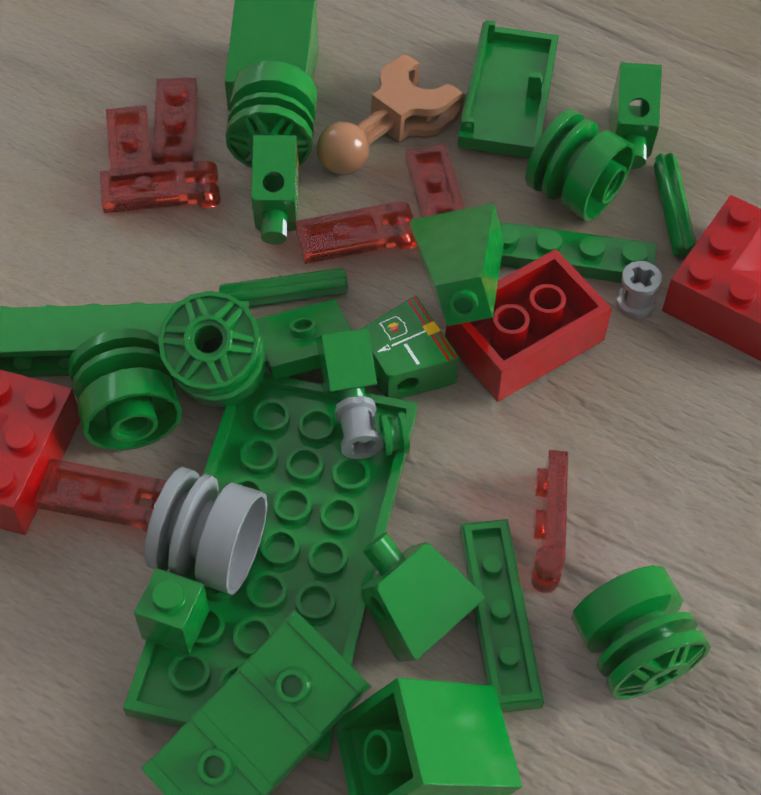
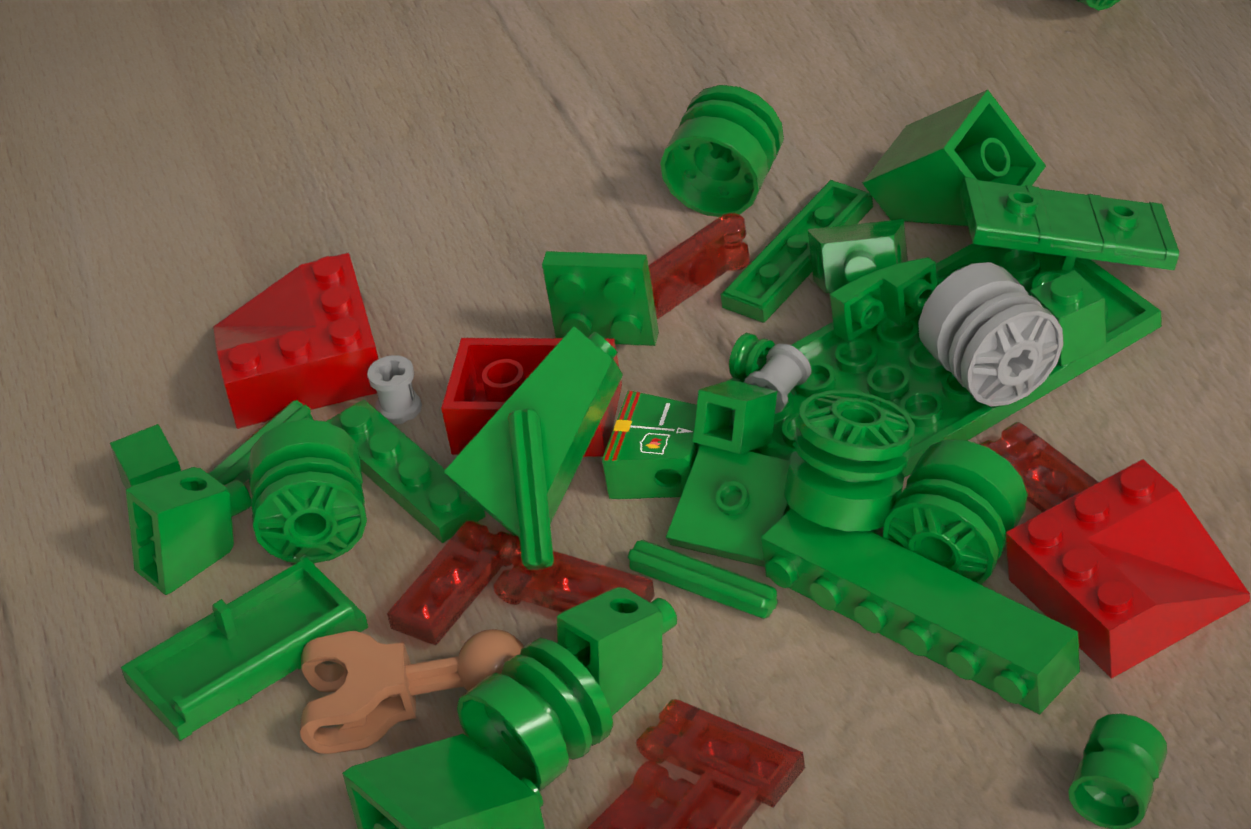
camera: 130 degrees left, 15 degrees down
none -> green brick [110,424,181,489]
none -> green axle [508,409,554,570]
none -> green plate [542,251,659,346]
none -> green slope [830,257,938,343]

